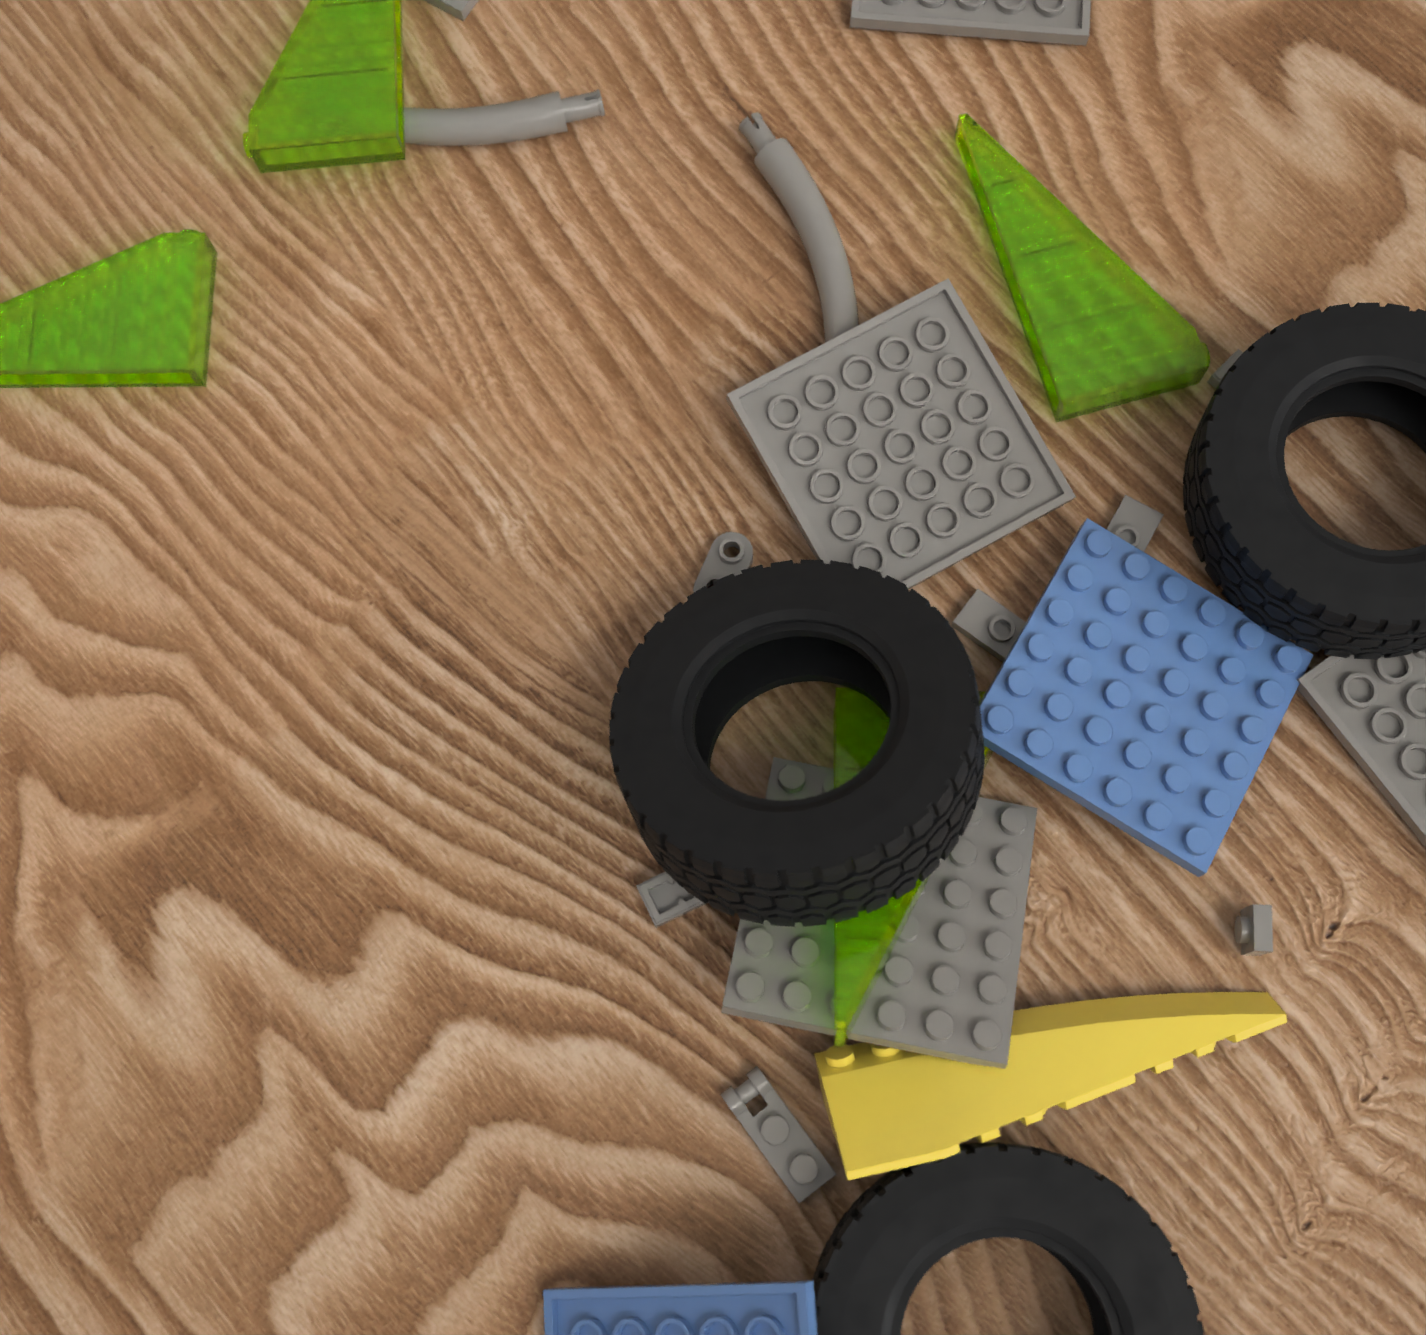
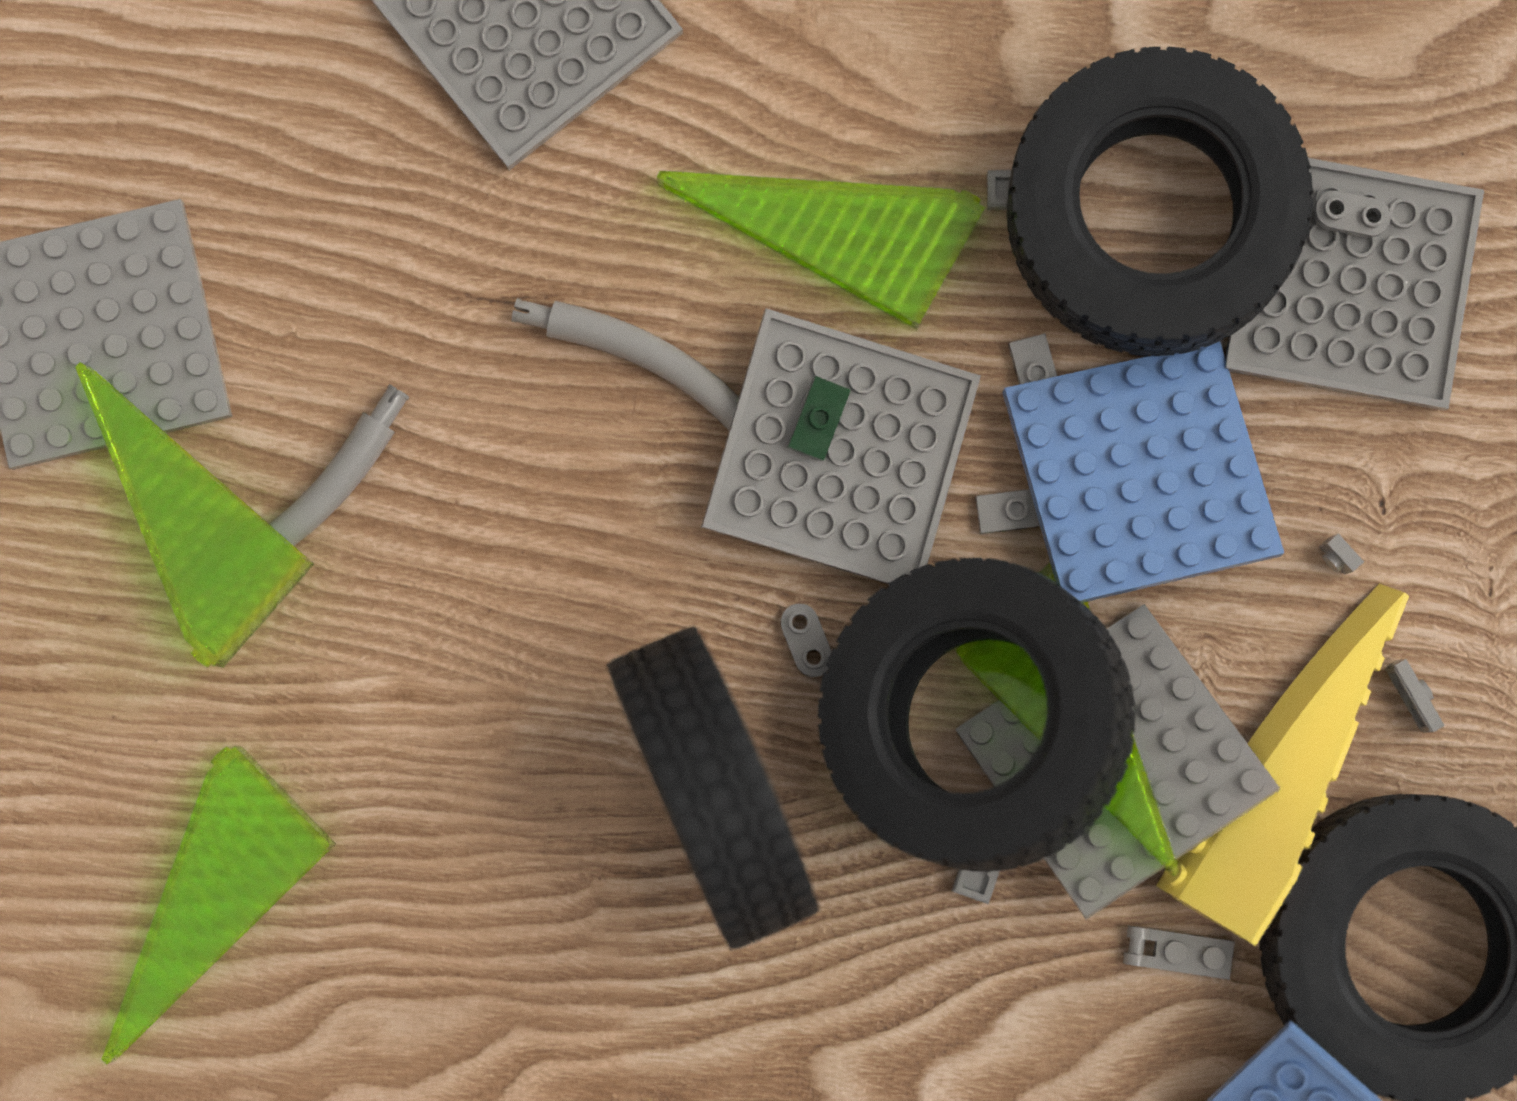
camera: 50 degrees left, 10 degrees up
none -> black tyre [606,626,819,951]
none -> dark green plate [787,376,851,462]
none -> light grey plate [1385,659,1445,733]

